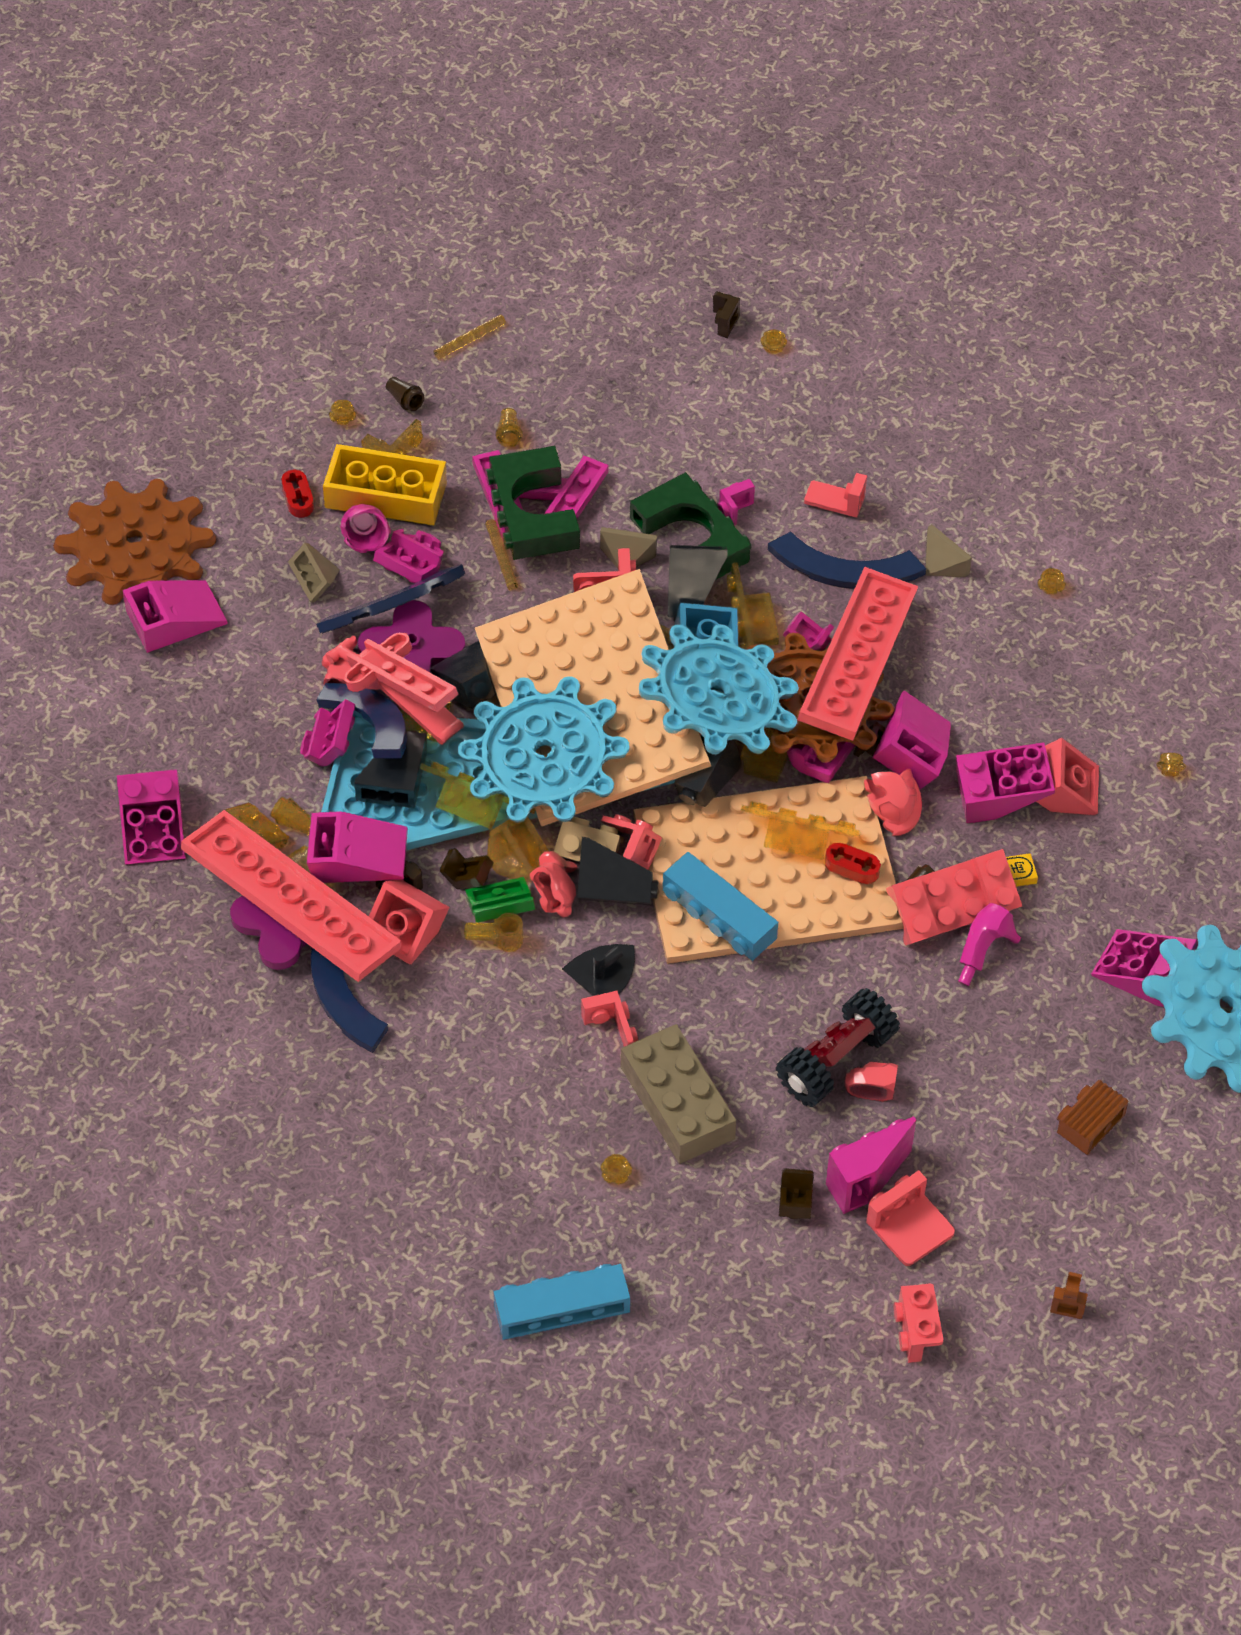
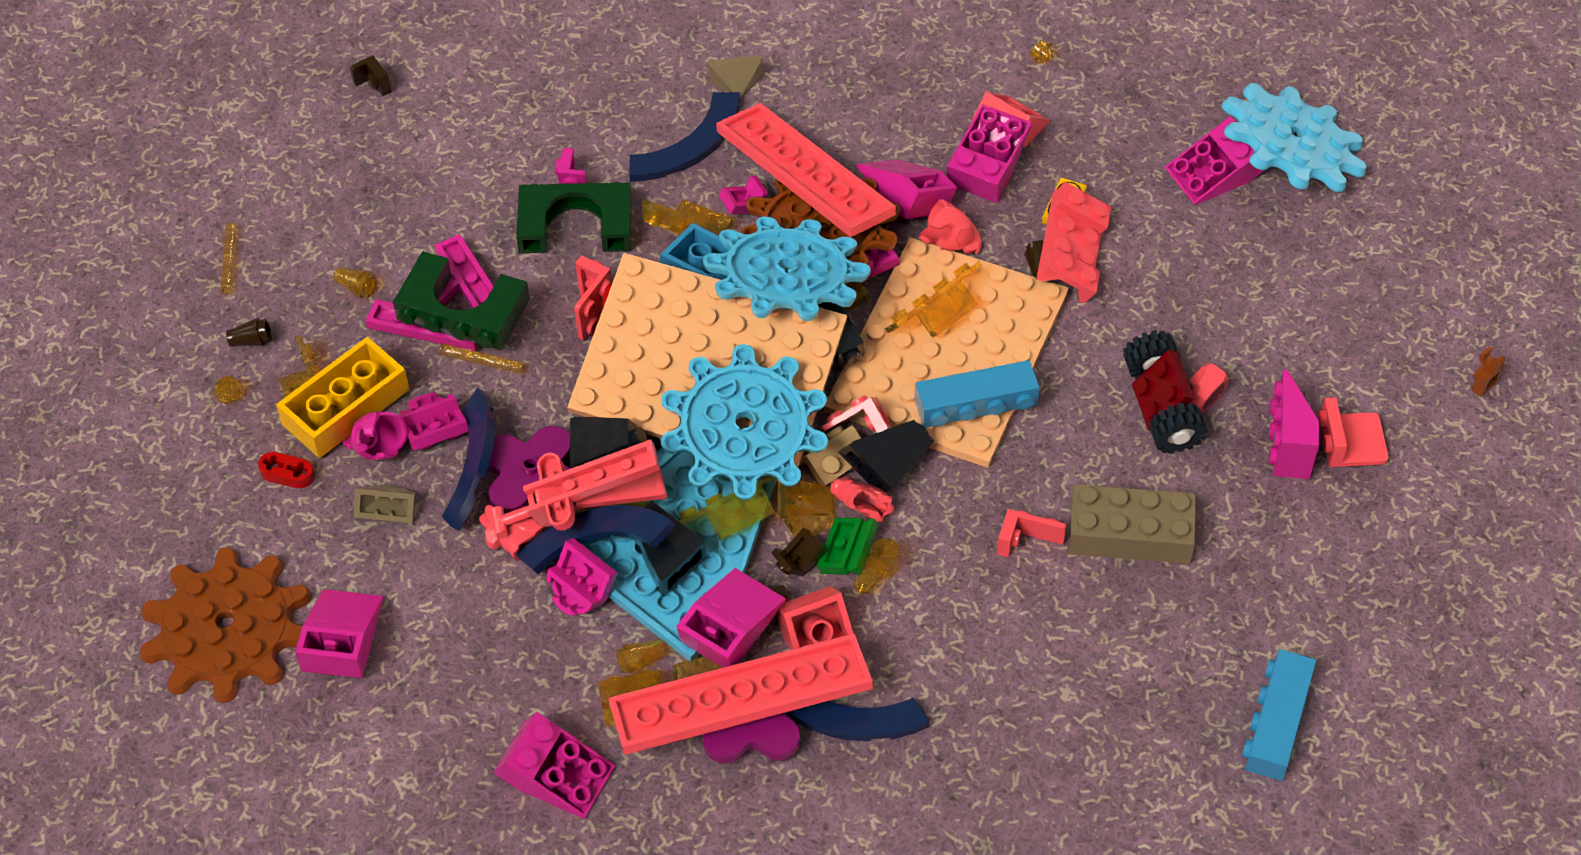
camera: 55 degrees left, 0 degrees up
black shield [562,944,635,996] -> none
dark tan slope [600,527,657,569] -> none
clear yellow plate [600,1154,632,1185] -> none
slope [668,545,728,622] -> none
clear yellow plate [760,329,787,354] -> none
dark brown bracket [779,1168,814,1219] -> none
coral bracket [804,473,867,518] -> none
red beam [825,843,881,884] -> none
coral bracket [894,1284,944,1363] -> none
dark pink animal [958,903,1021,986] -> none
clear yellow plate [1038,568,1066,595] -> none
dark orange brick [1057,1080,1129,1155] -> none

